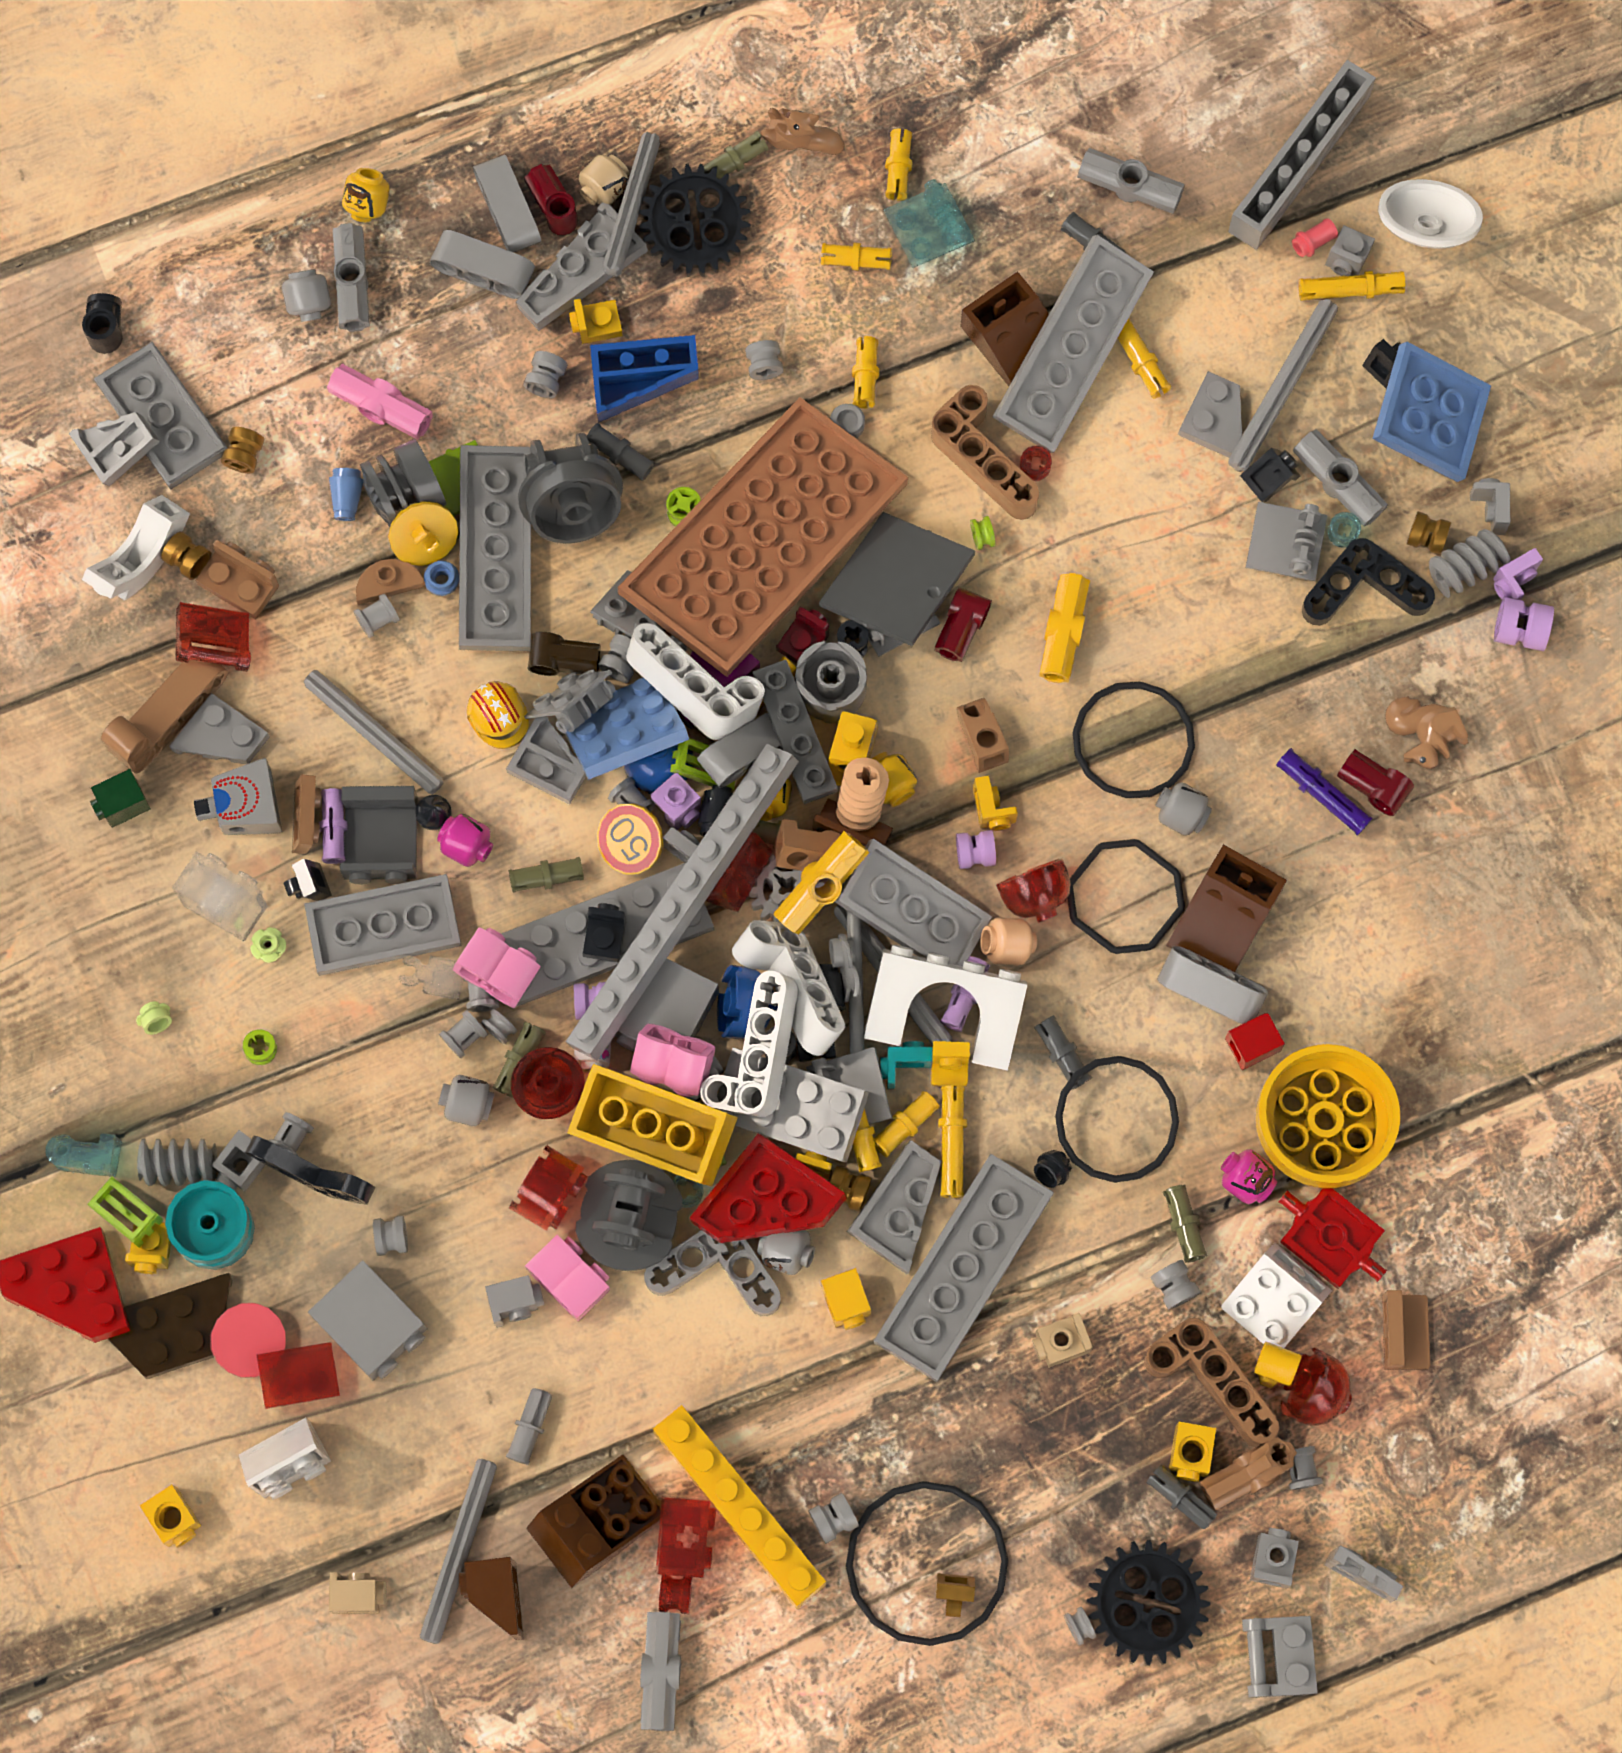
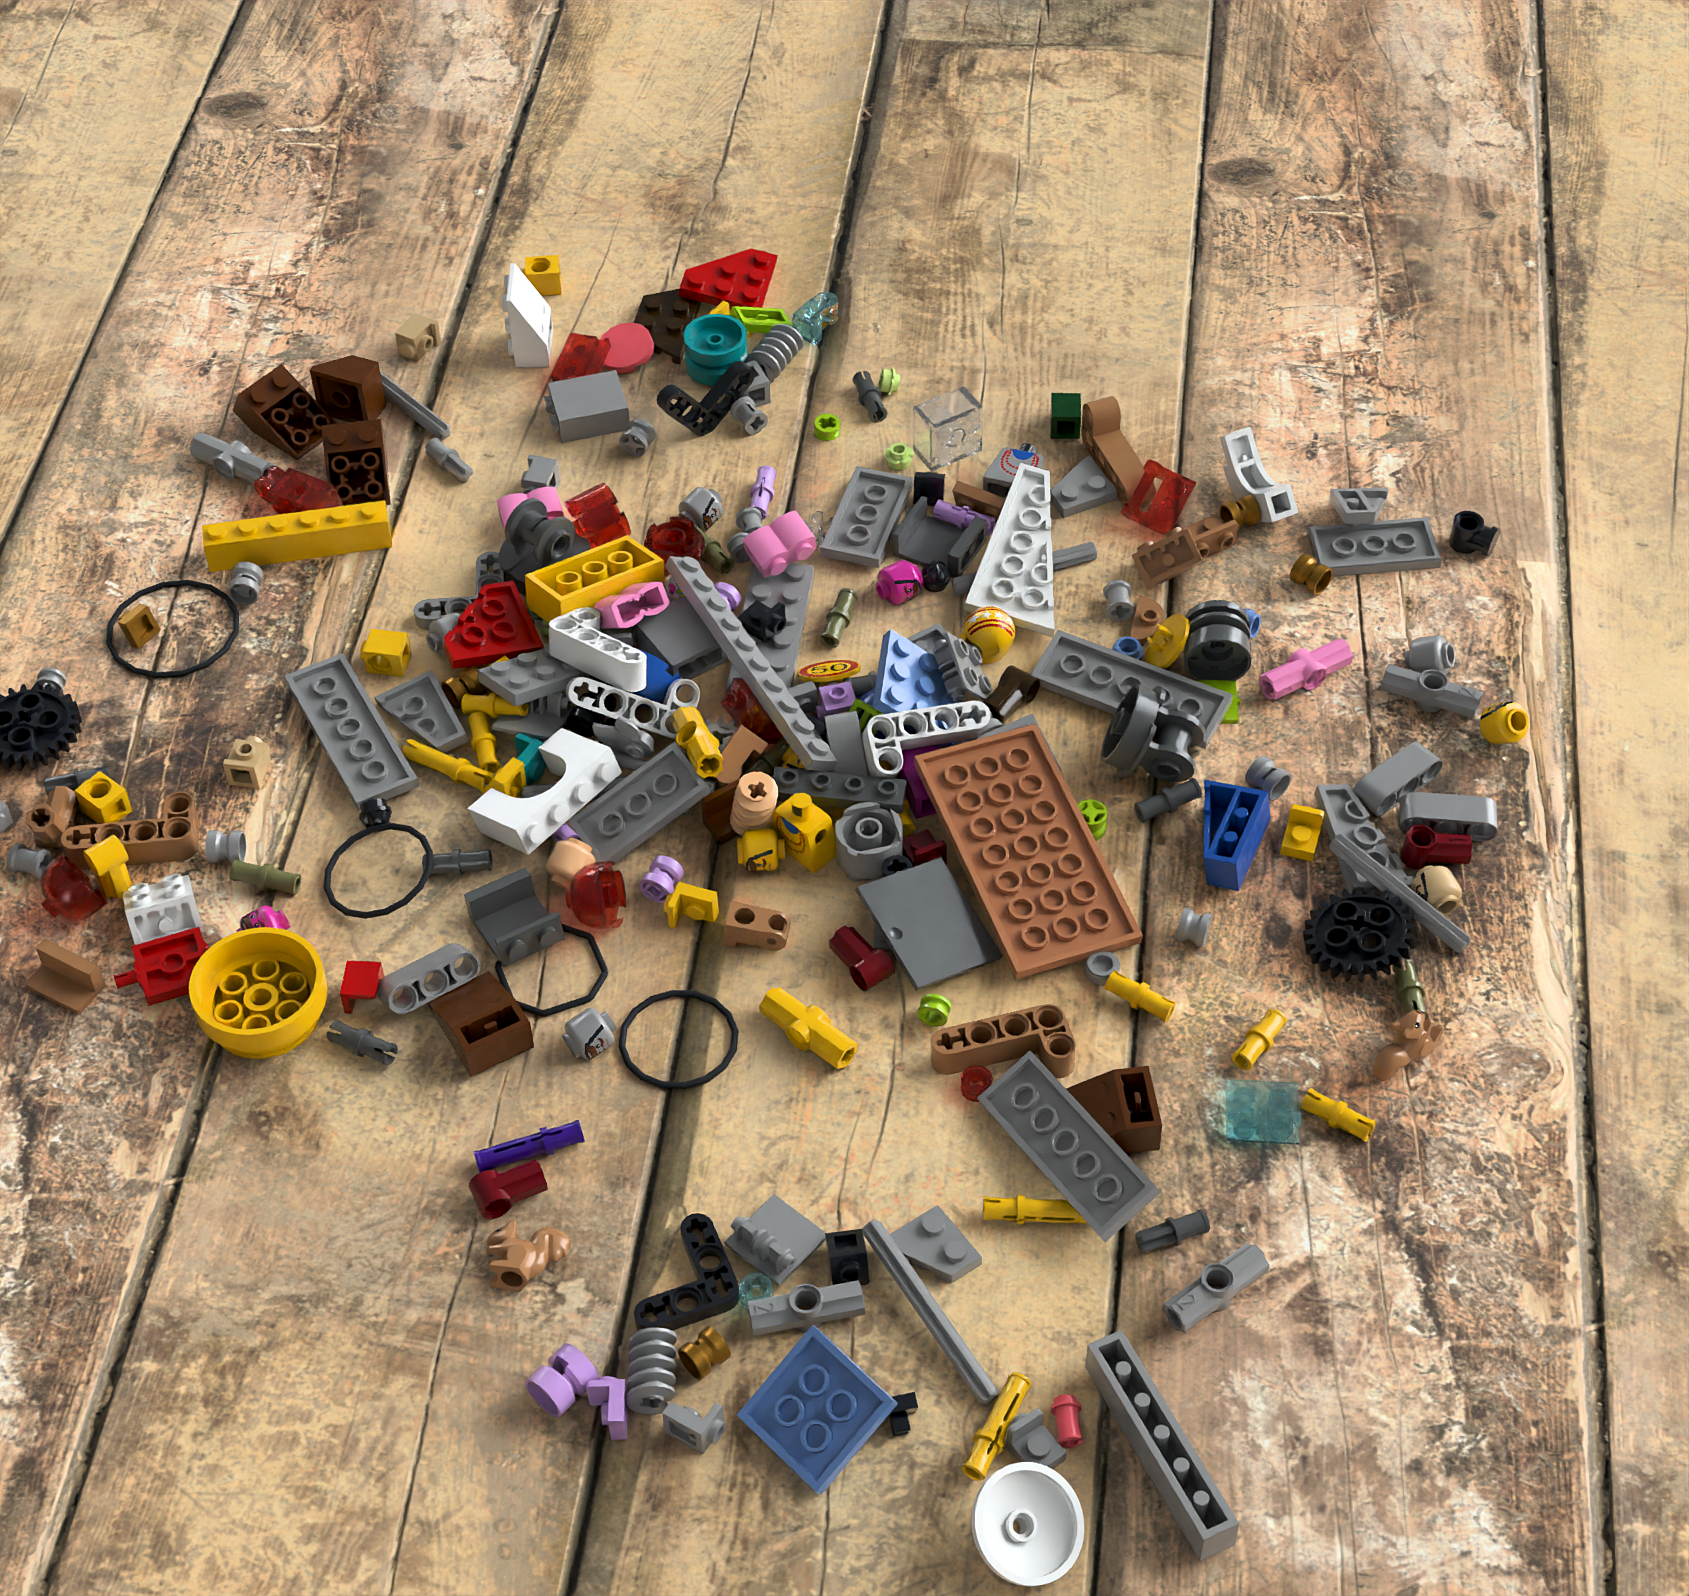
camera: 120 degrees right, 25 degrees down
none -> reddish brown slope [233,364,337,460]
none -> dark grey pin [327,1020,398,1065]
none -> dark grey panel [464,868,565,967]
none -> lavender pin [749,465,776,520]
none -> dark grey pin [852,371,888,422]
none -> white wing [964,463,1055,637]
none -> medium nougat bracket [1131,527,1204,590]

